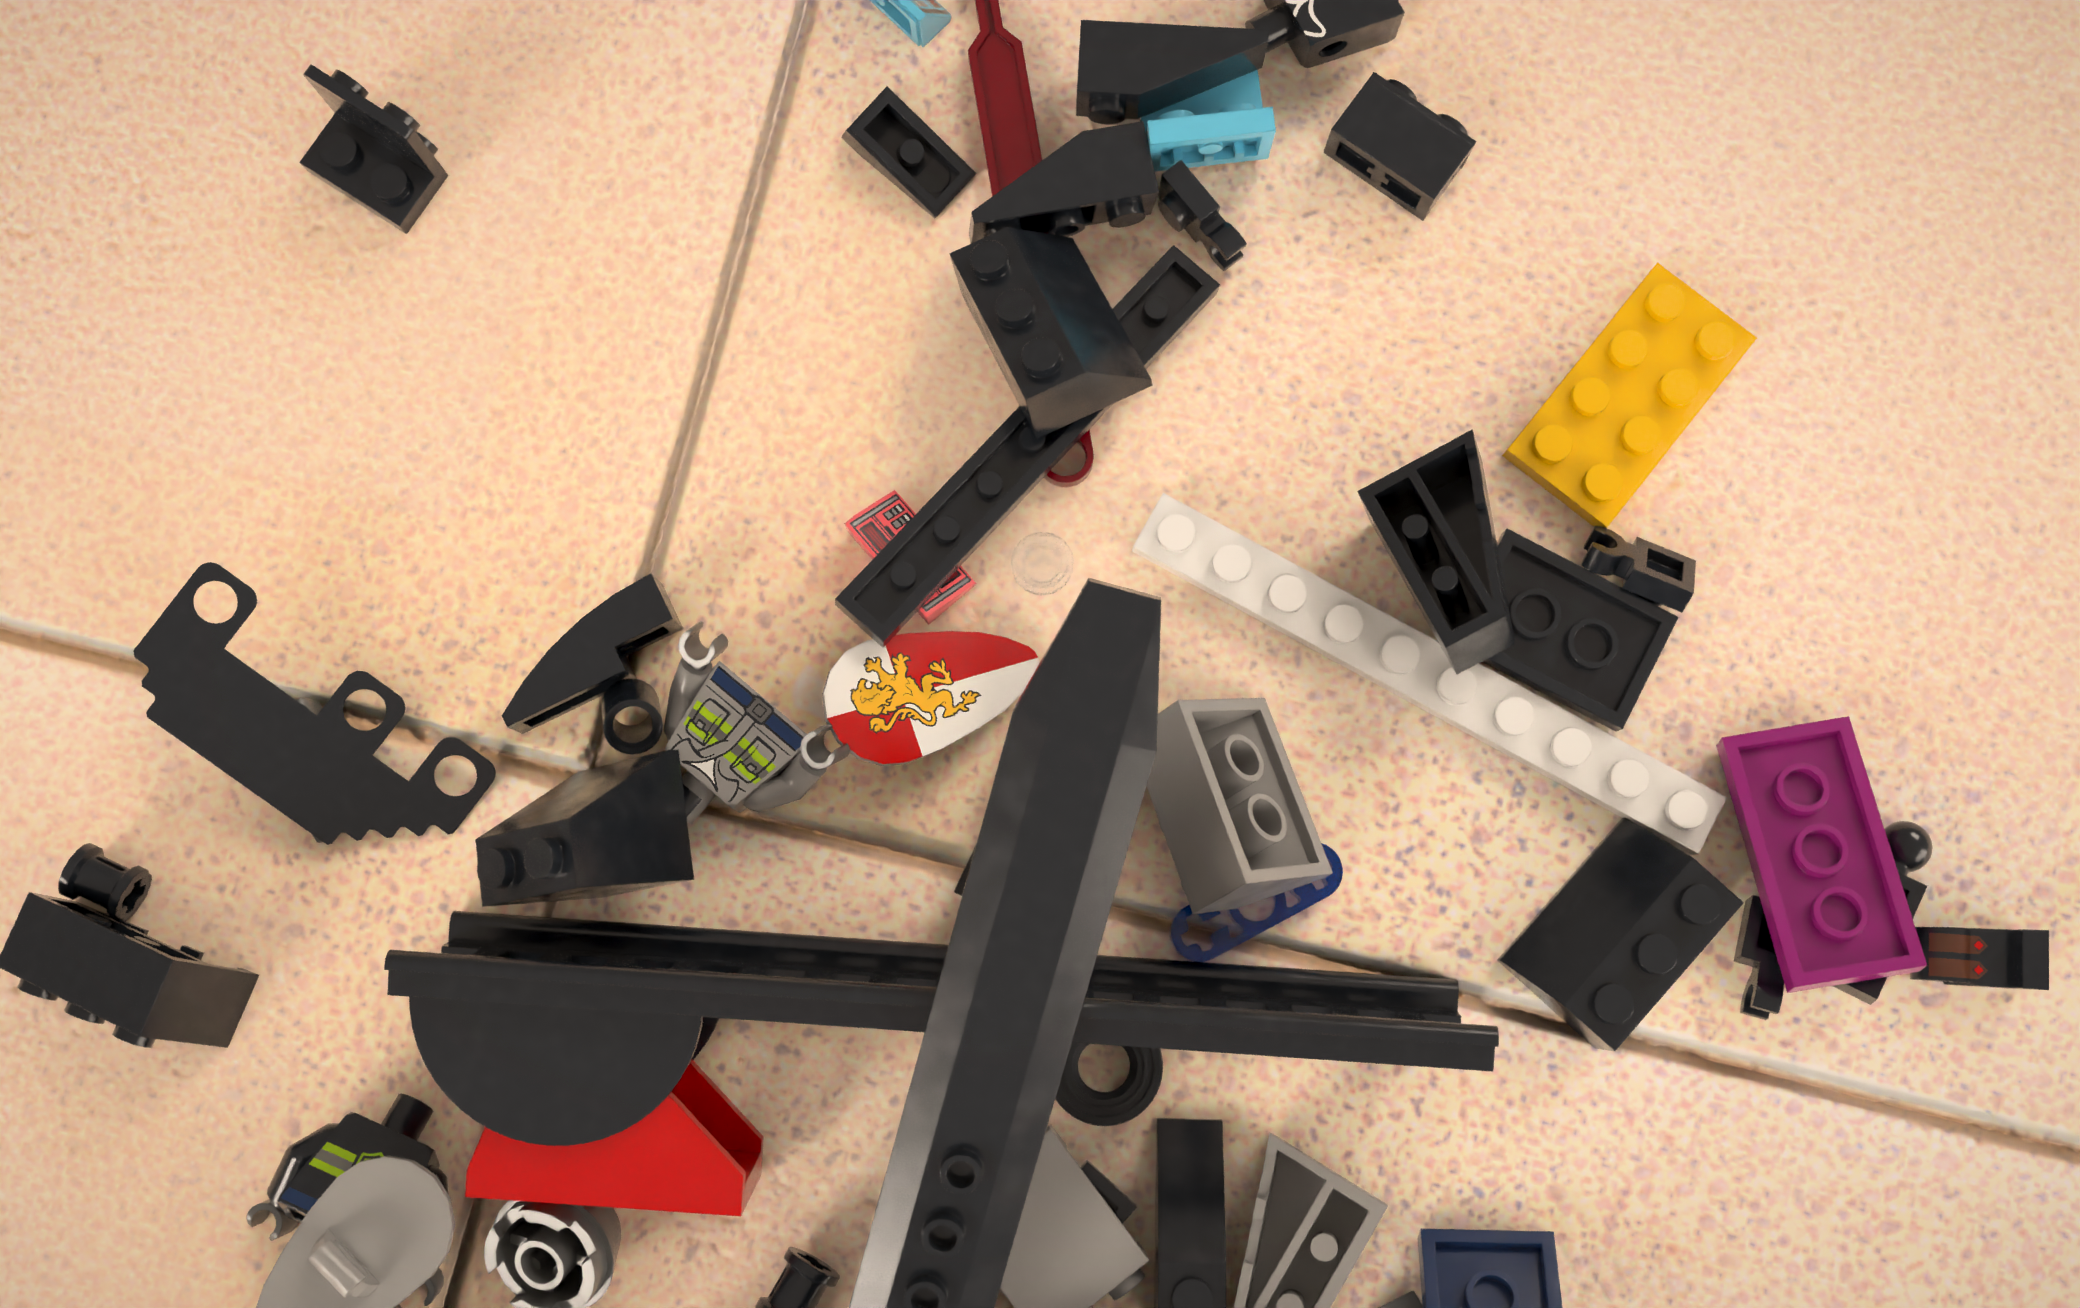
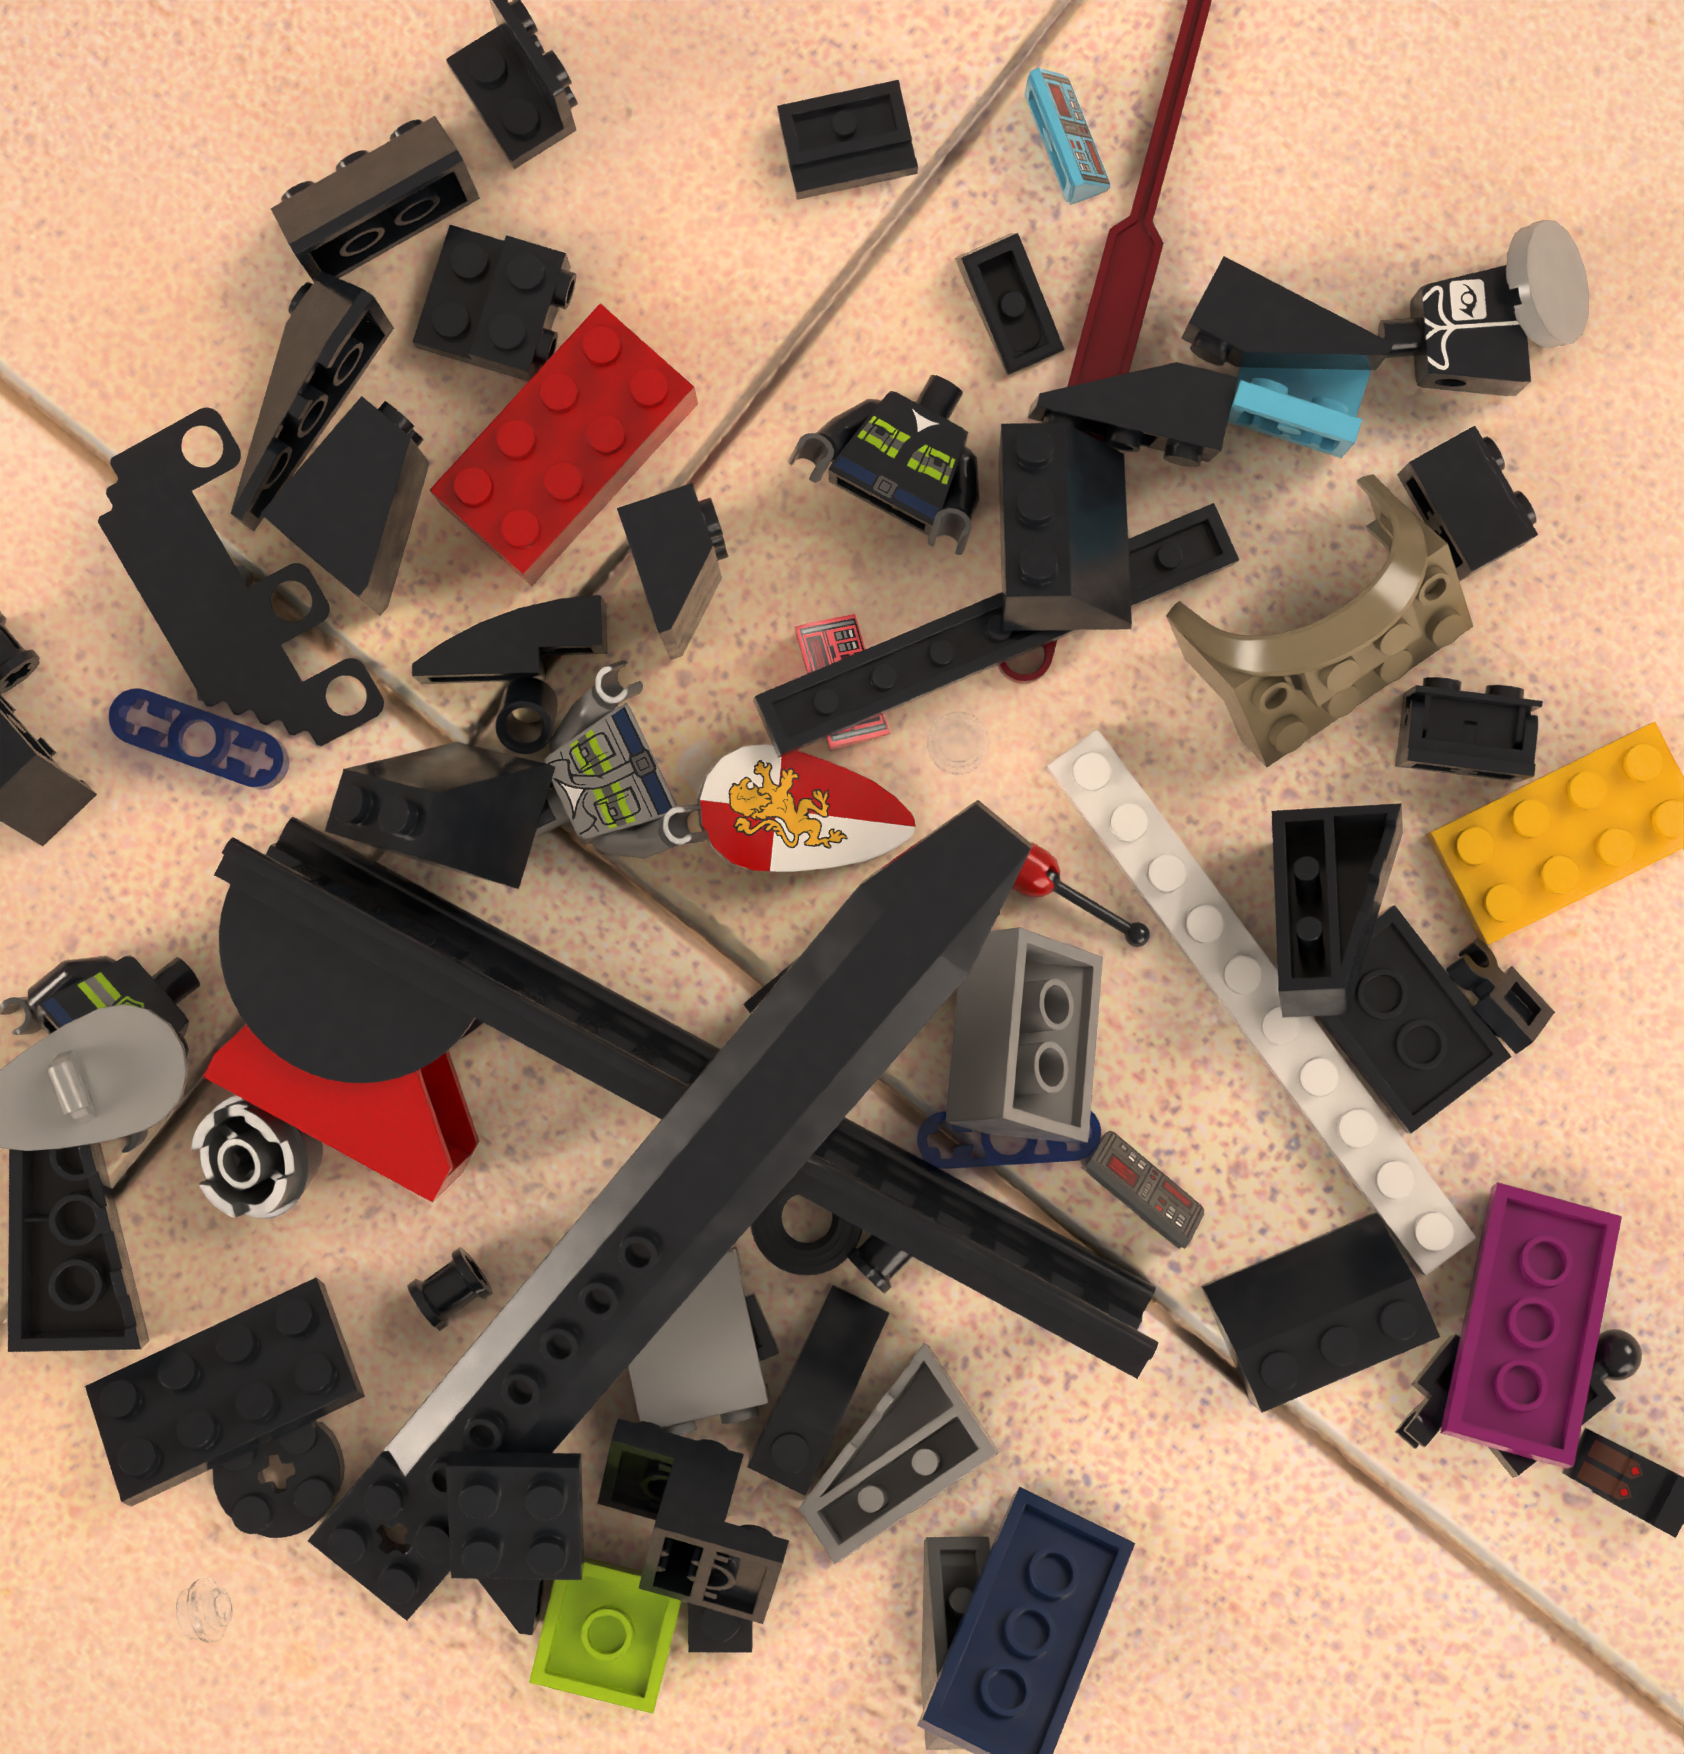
camera: 25 degrees right, 5 degrees up
black plate [1158,160,1247,271] -> none
none -> clear blue beam [109,688,289,790]
none -> black wedge [231,271,394,531]
none -> black slope [261,396,430,616]
none -> black slope [270,116,480,282]
none -> black plate [413,225,576,381]
none -> red brick [429,303,698,586]
none -> black slope [617,483,728,660]
none -> black plate [777,80,918,200]
none -> torso [788,375,980,555]
none -> black bush [846,1235,912,1294]
none -> hinge [1012,842,1150,947]
none -> slope [1080,1131,1204,1249]
none -> dark tan piece [1166,474,1473,767]
none -> black hinge [1395,677,1543,782]

